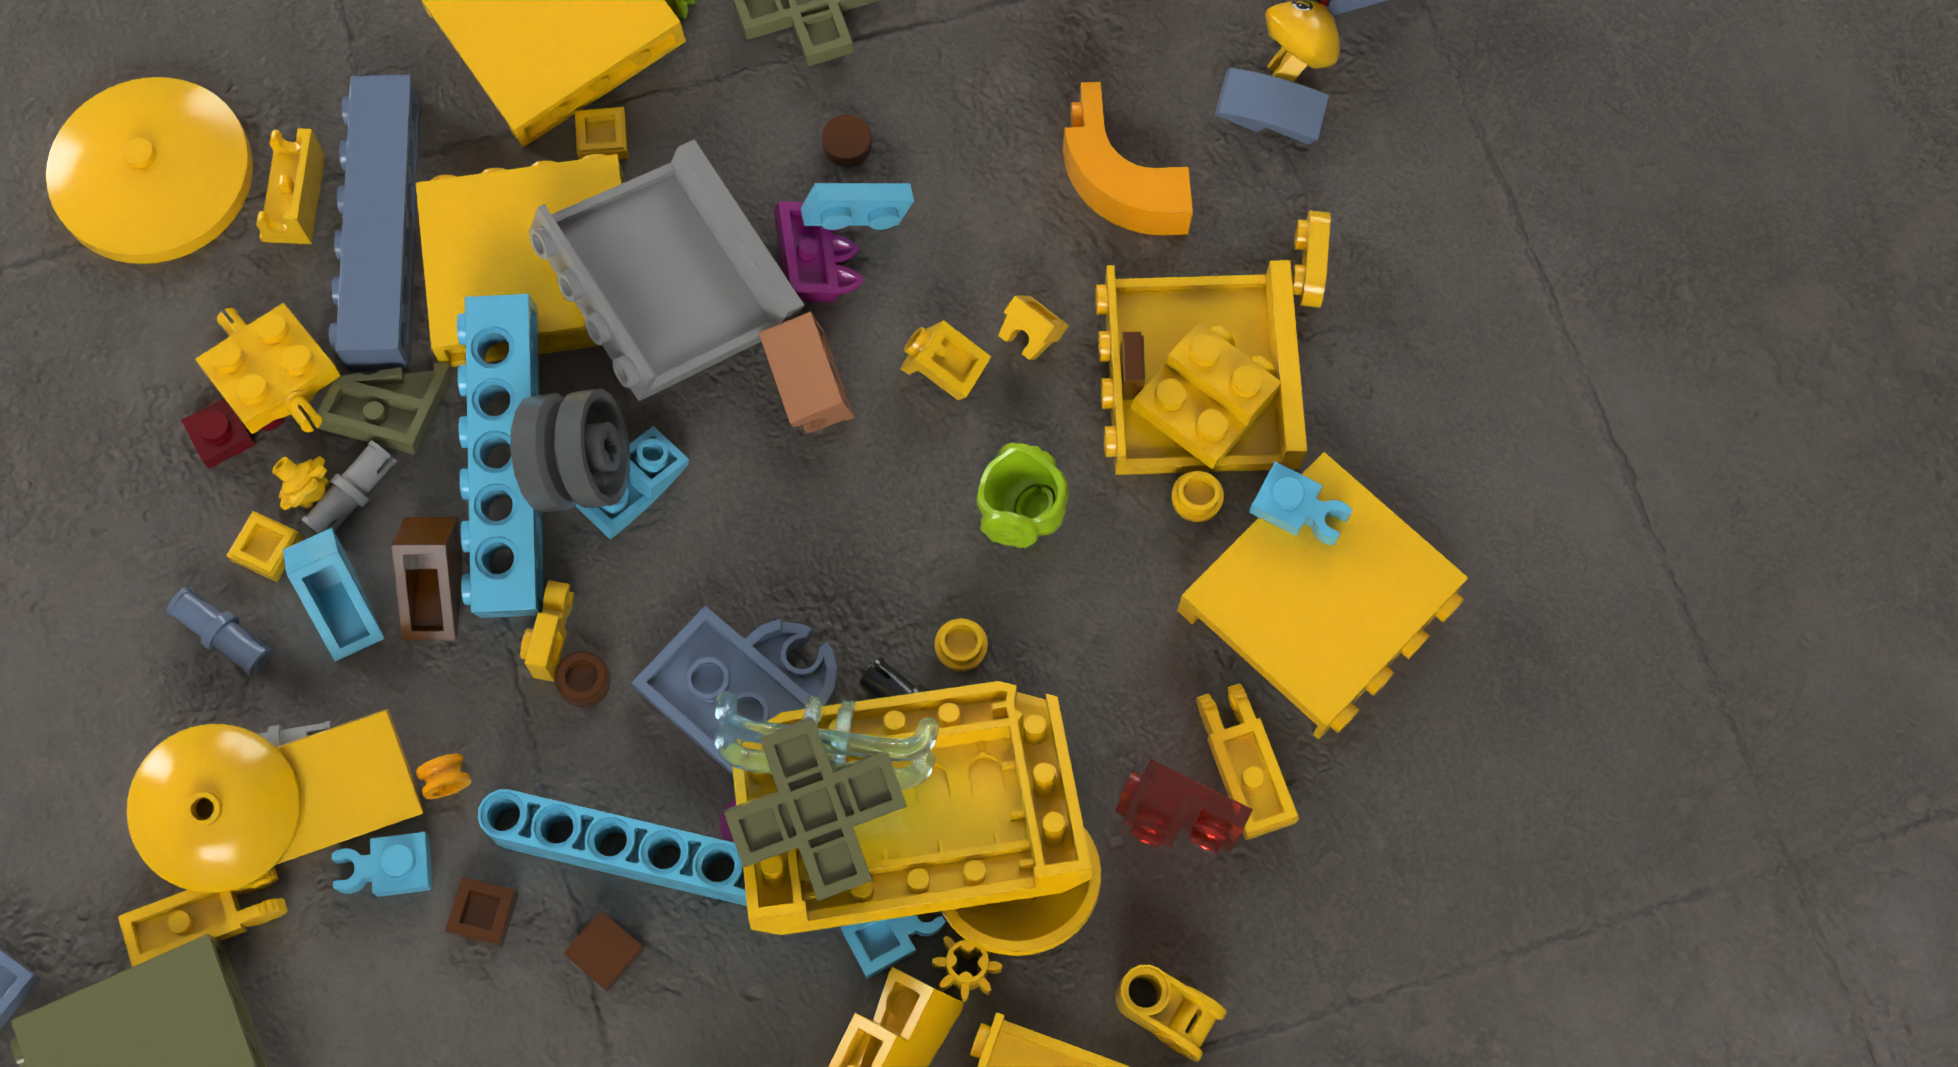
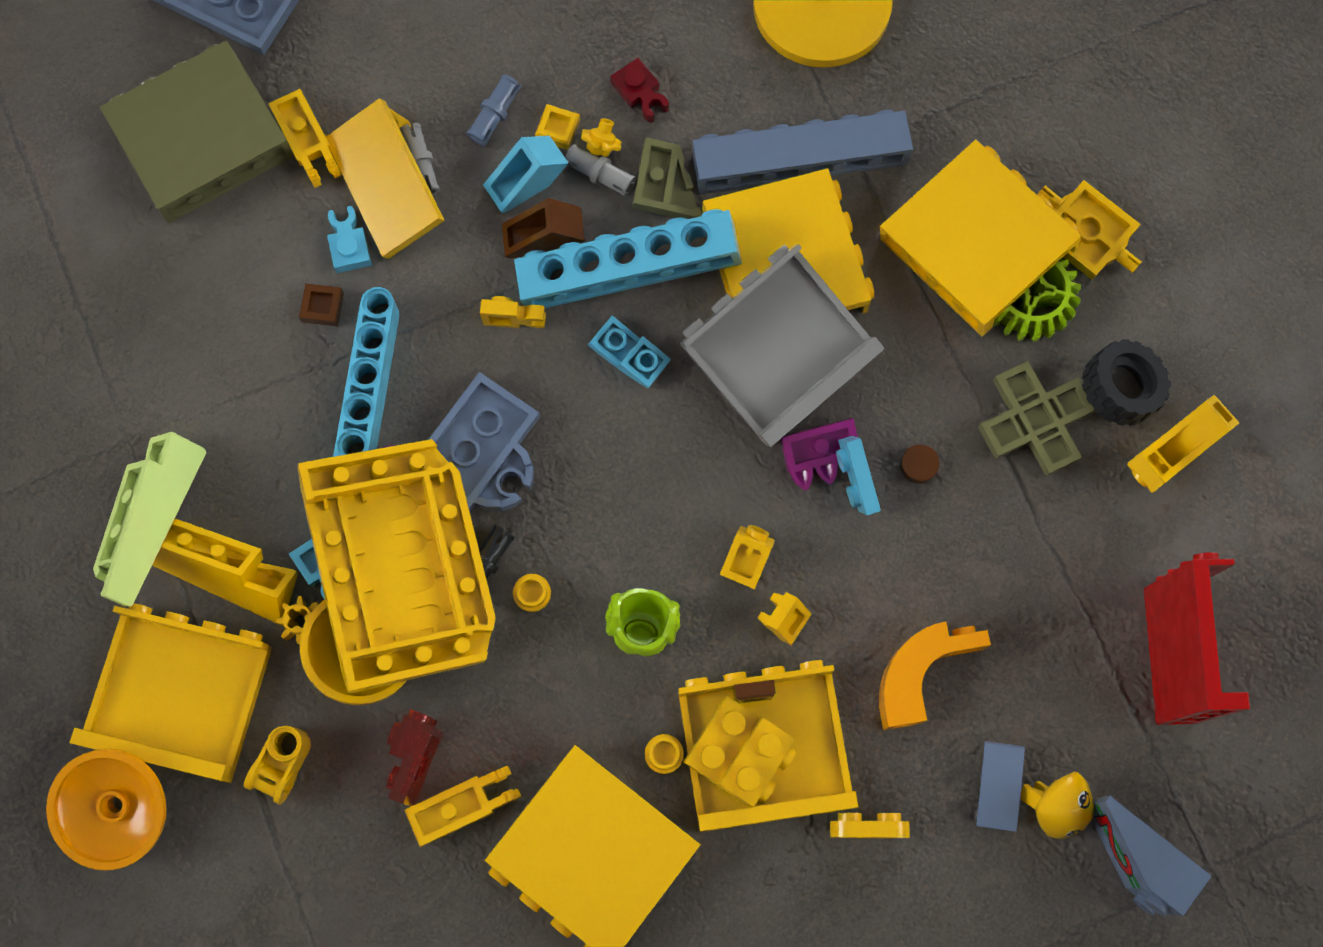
camera: 85 degrees right, 5 degrees up
yellow dish [127,724,301,893] -> none
yellow plate [195,303,341,434] -> none
yellow hinge [256,128,326,244] -> none
light orange bush [416,753,472,799] -> none
dark grey wheel [511,388,630,512] -> none
reddish brown tile [554,651,611,707] -> none
reddish brown tile [563,911,645,992] -> none
yellow tile [575,107,629,160] -> none
clear light blue piece [715,691,939,790] -> none
olive plate [724,717,907,901] -> none
nougat hinge [759,312,855,433] -> none
medium azure plate [1249,462,1352,545] -> none

